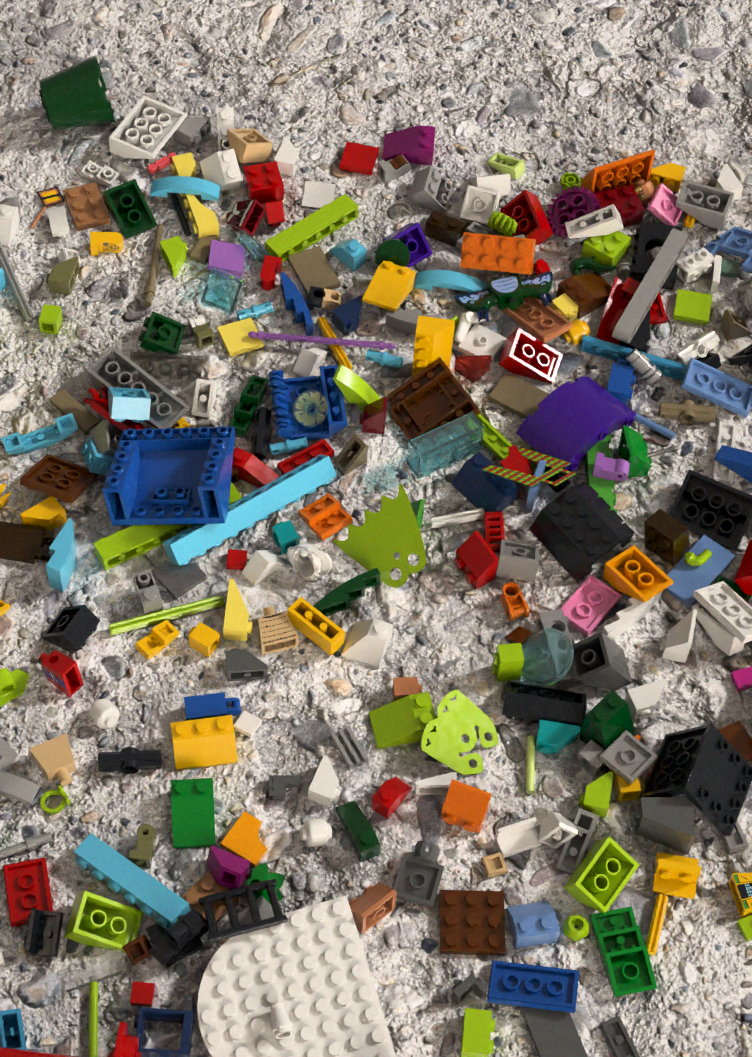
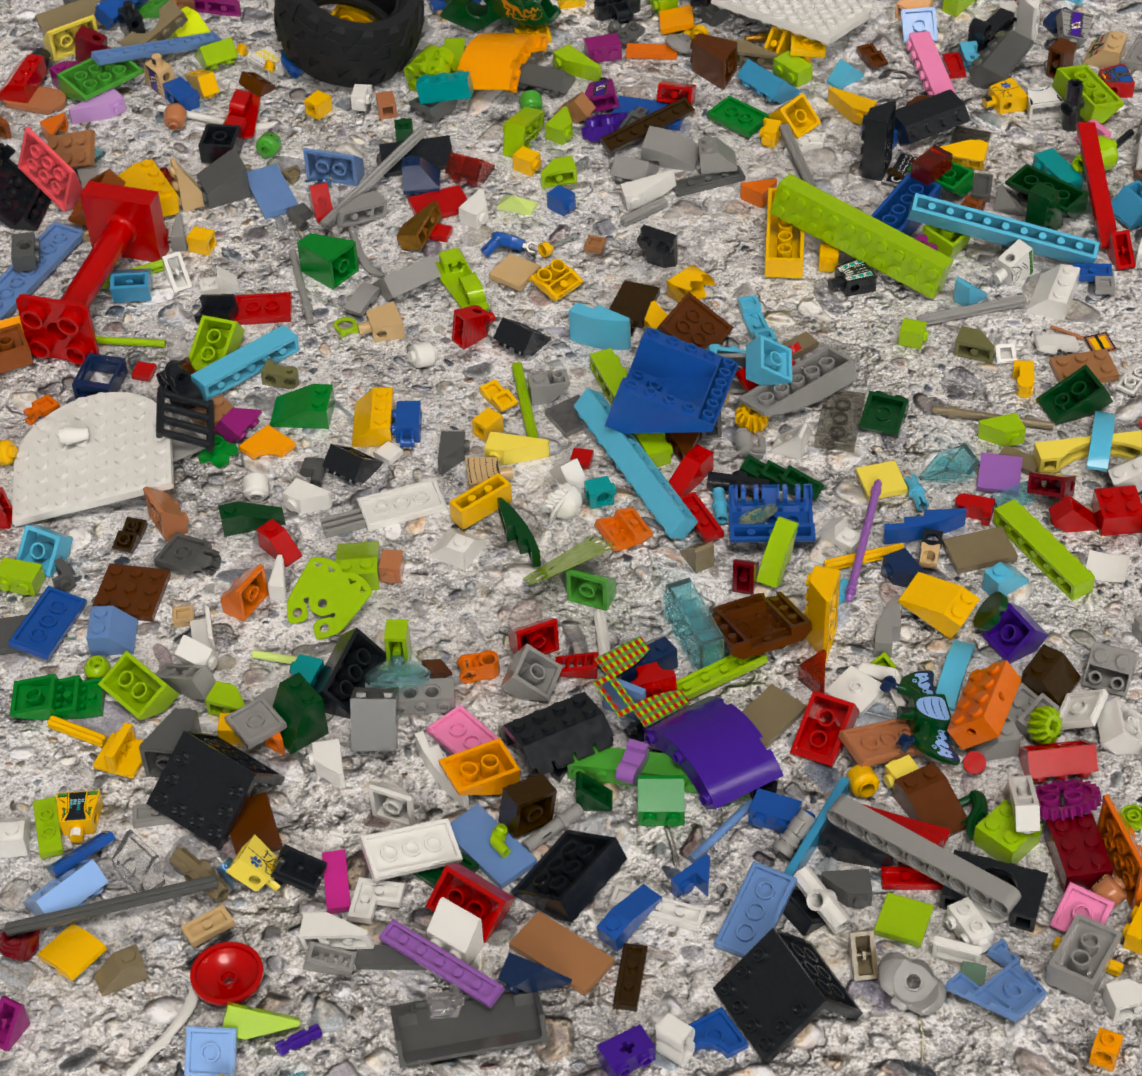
camera: 105 degrees right, 10 degrees down
black piece [98,747,162,774] -> none
olive leg [187,314,214,349] -> none
dark tan piece [659,400,716,424] -> none
none -> medium azure slope [16,525,74,577]
none -> dark brown slope [112,517,148,553]
none -> black slope [322,443,383,484]
none -> white tile [357,478,447,531]
none -> dark green slope [576,771,613,811]
none -> blue slope [671,854,710,899]
none -> dark grey slope [821,869,873,908]

